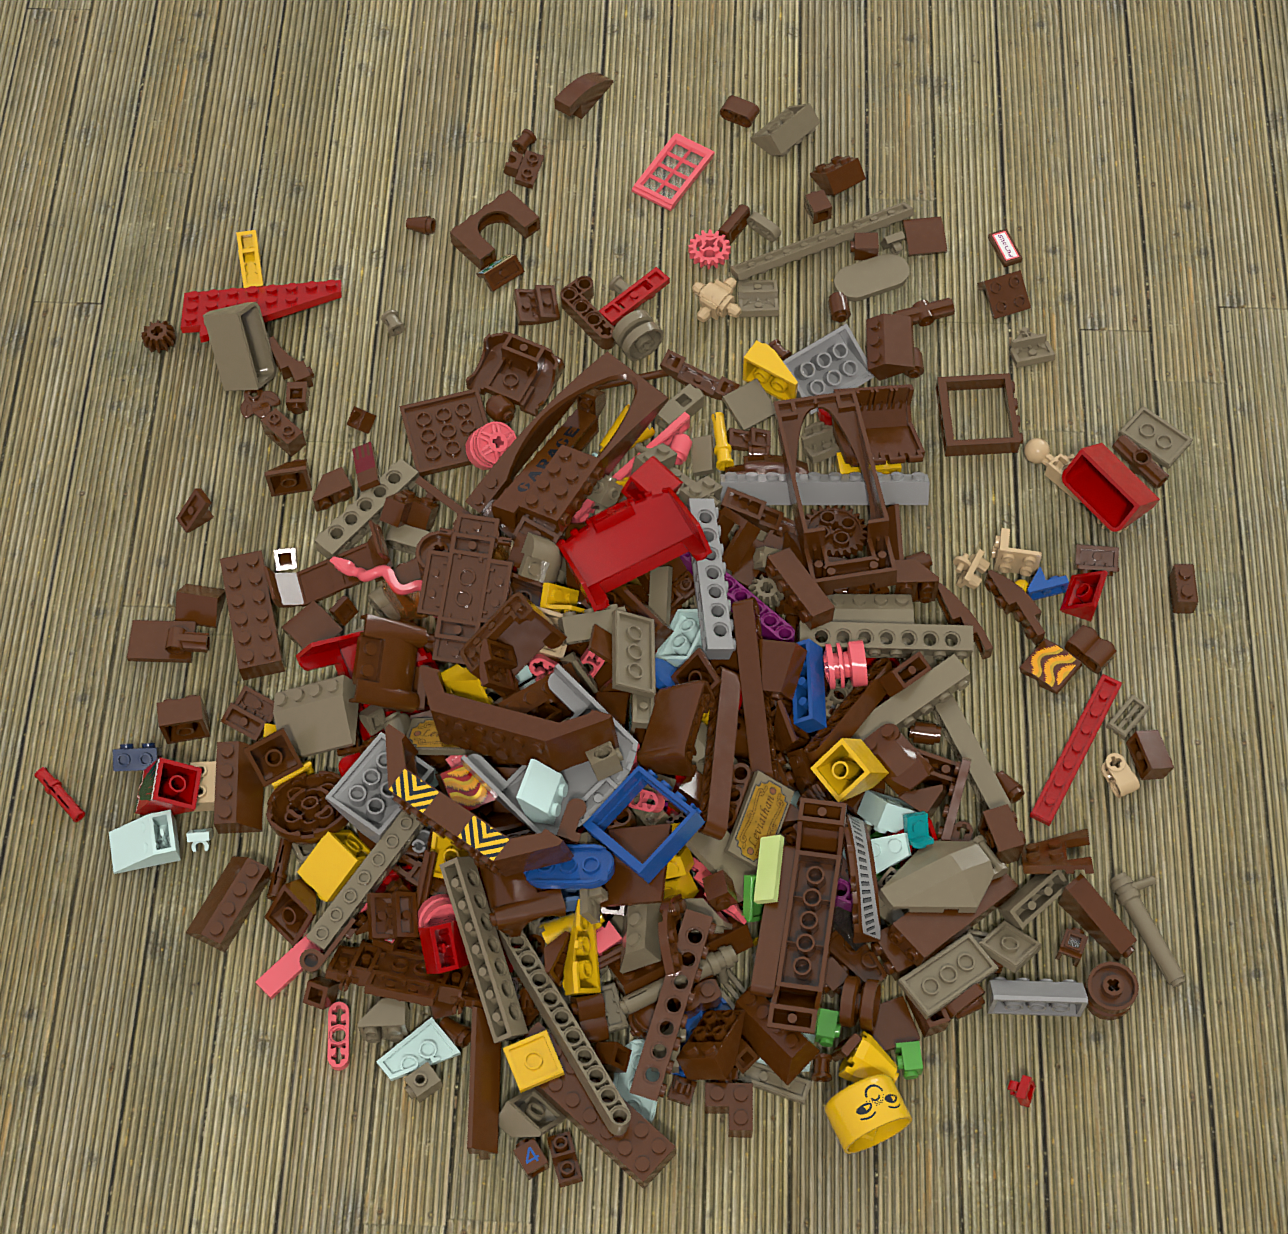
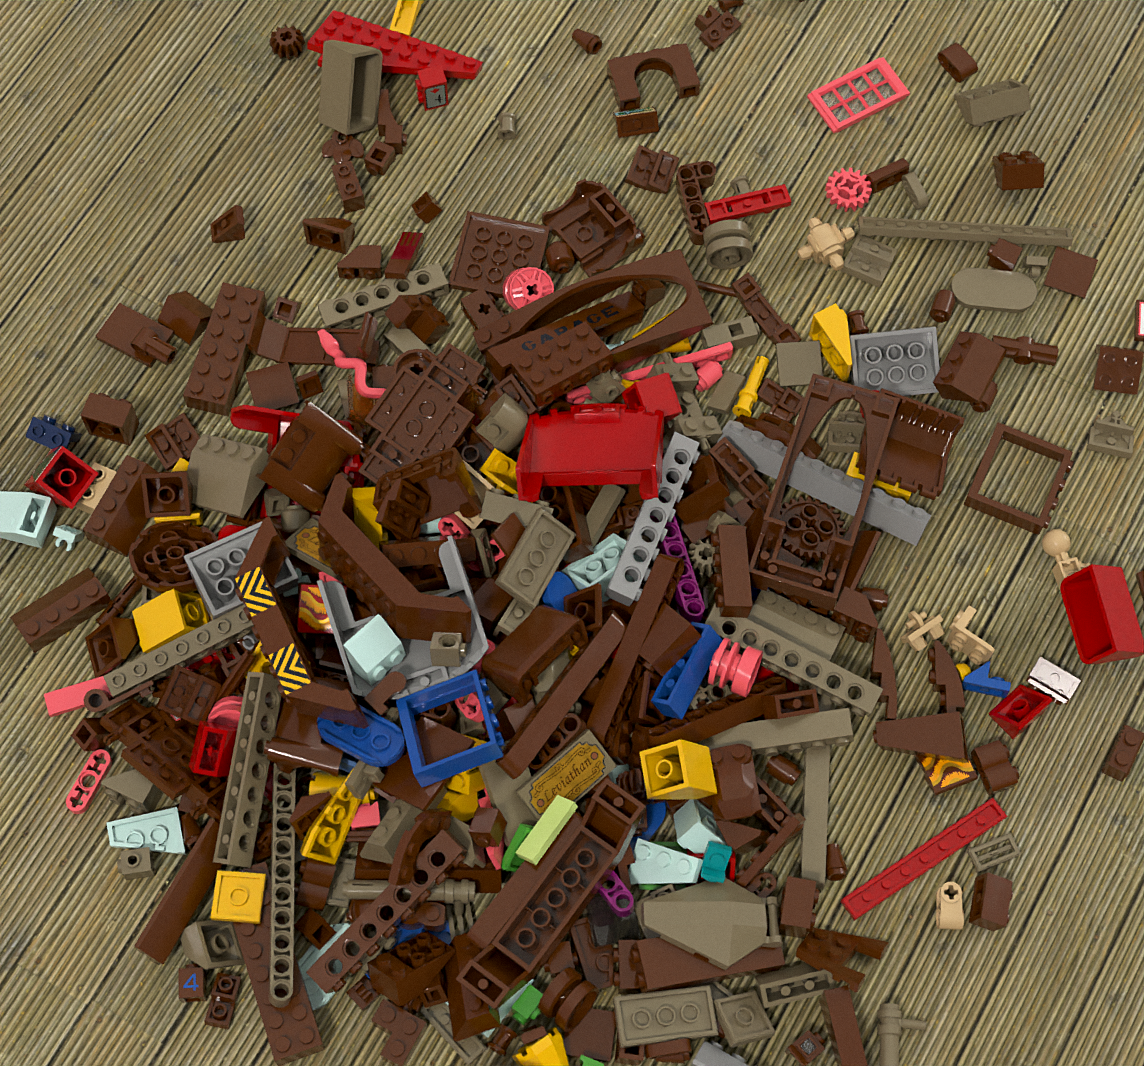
camera: 25 degrees right, 5 degrees up
reddish brown hinge [415,476,472,525] -> none
reddish brown brick [804,189,832,224] -> none
windscreen [844,813,880,943] -> none
none -> red brick [415,65,449,111]
none -> reddish brown brick [460,288,505,331]
none -> reddish brown slope [873,711,968,763]

